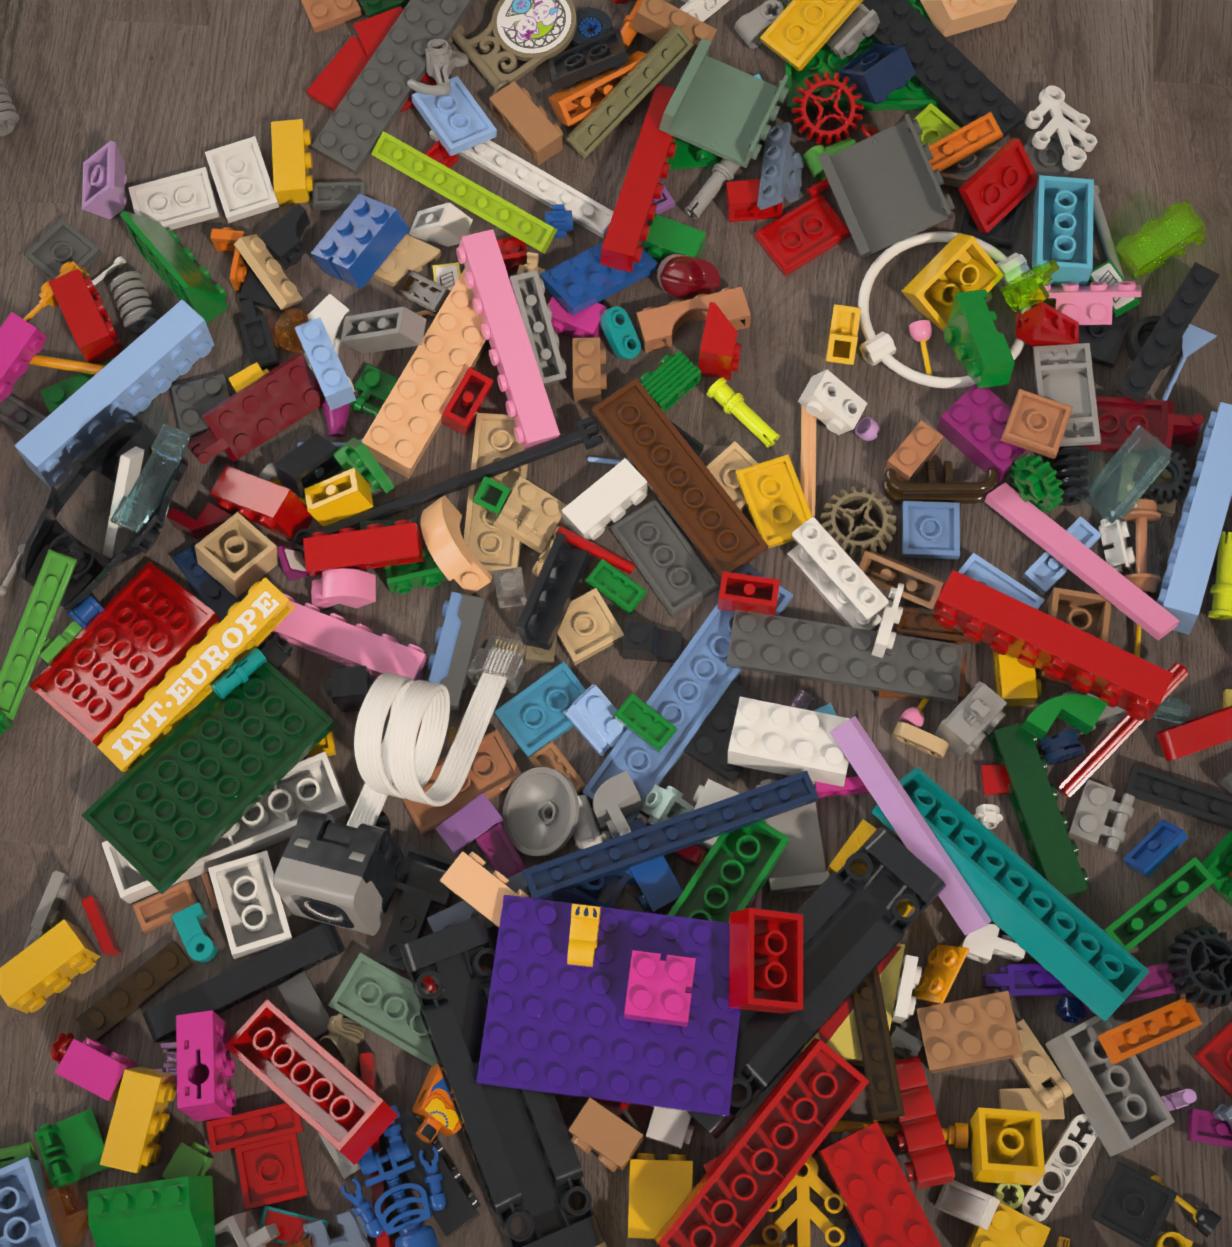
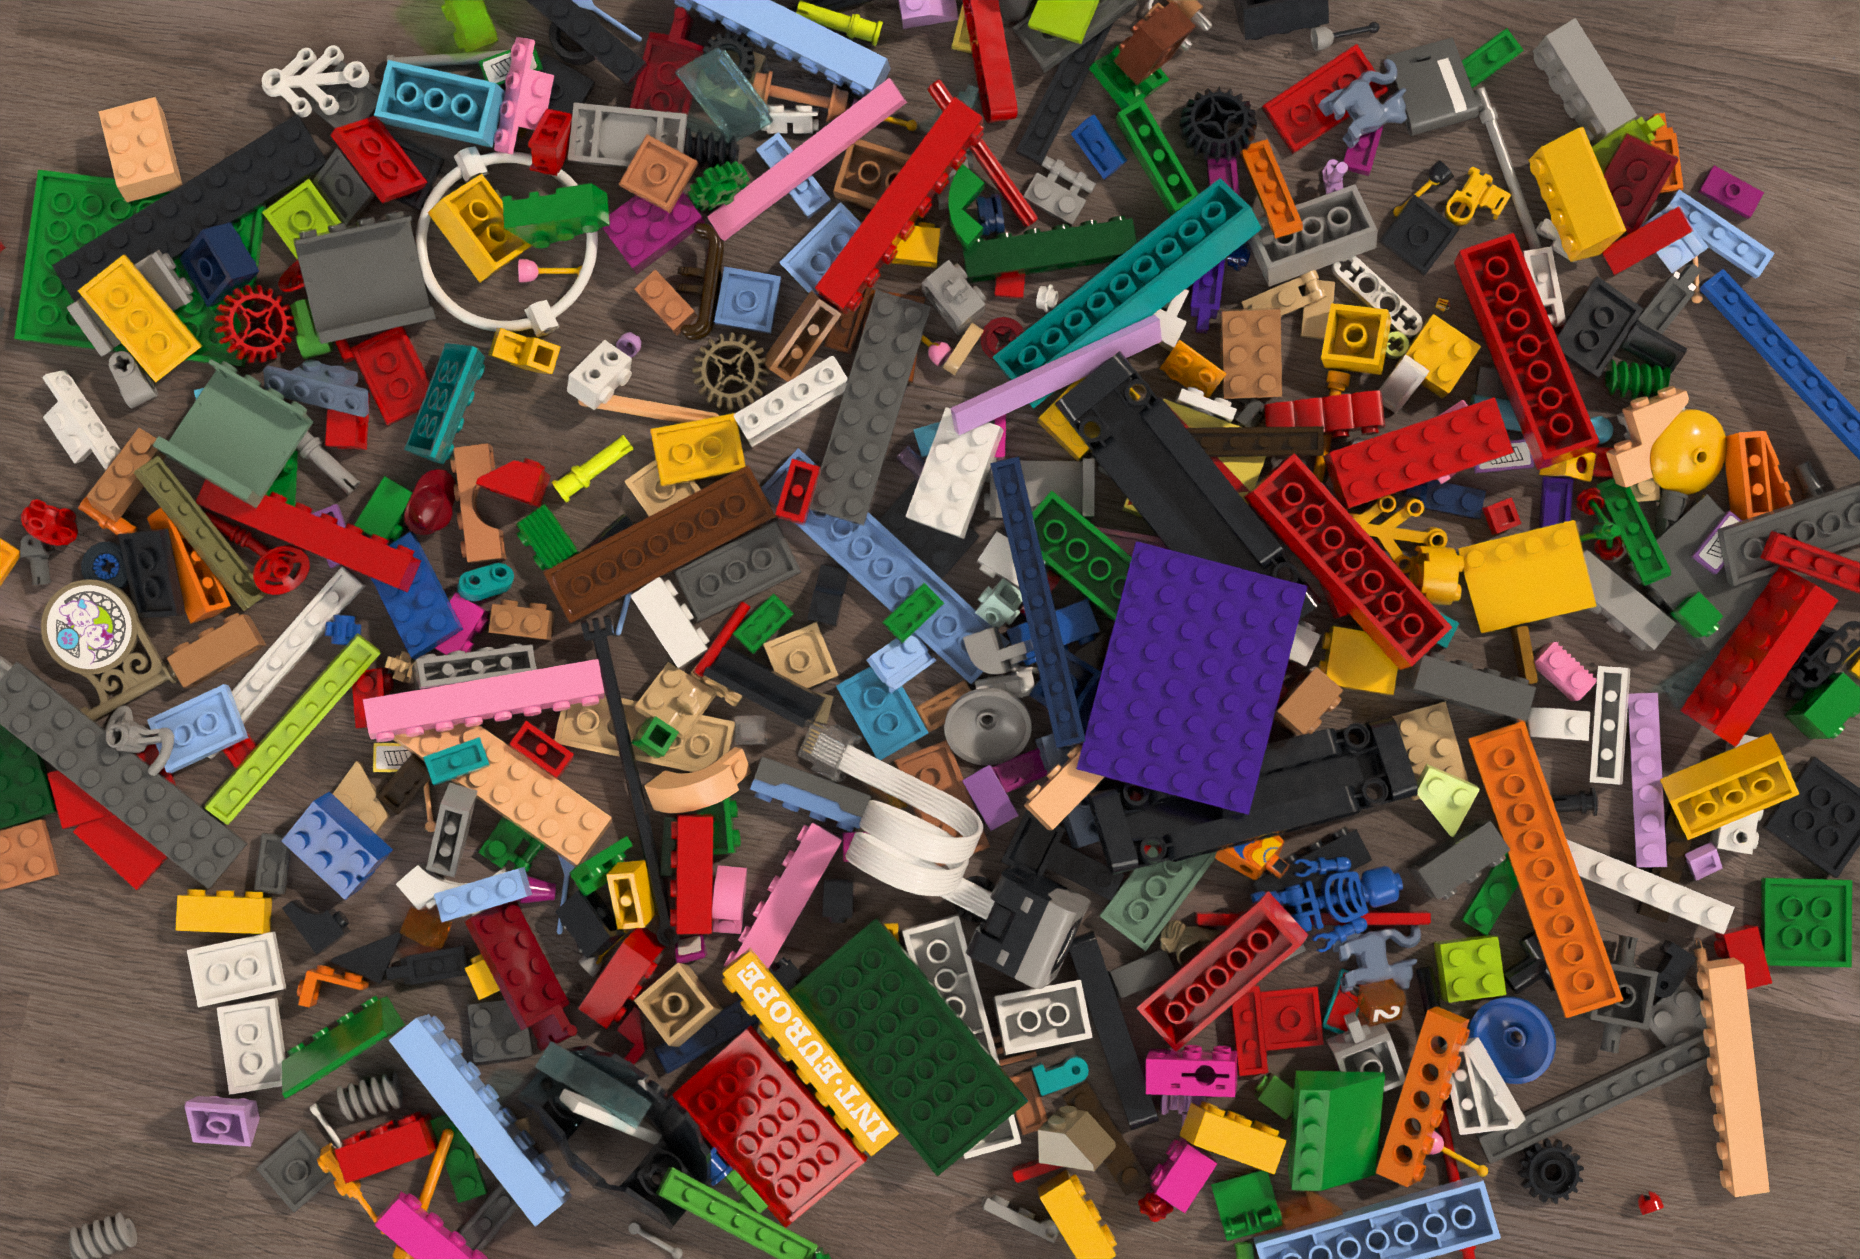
camera: 85 degrees left, 15 degrees up
teal pin [210,647,267,700] -> none
tan plate [234,234,303,310] -> none
white slope [409,202,473,247] -> none
yellow leg [567,904,601,967] -> none
dark pink piece [624,950,696,1027] -> none
red brick [729,908,803,1013] -> none
white hinge [871,583,904,658] -> none
orange tile [929,112,1003,172] -> none
clear neon green bracket [1000,259,1060,312] -> none
none -> red dish [205,511,310,595]
none -> teal slope [404,343,485,464]
none -> teal plate [423,737,490,786]
none -> dark red gear [981,317,1025,361]
none -> dark tan slope [1038,1106,1116,1171]

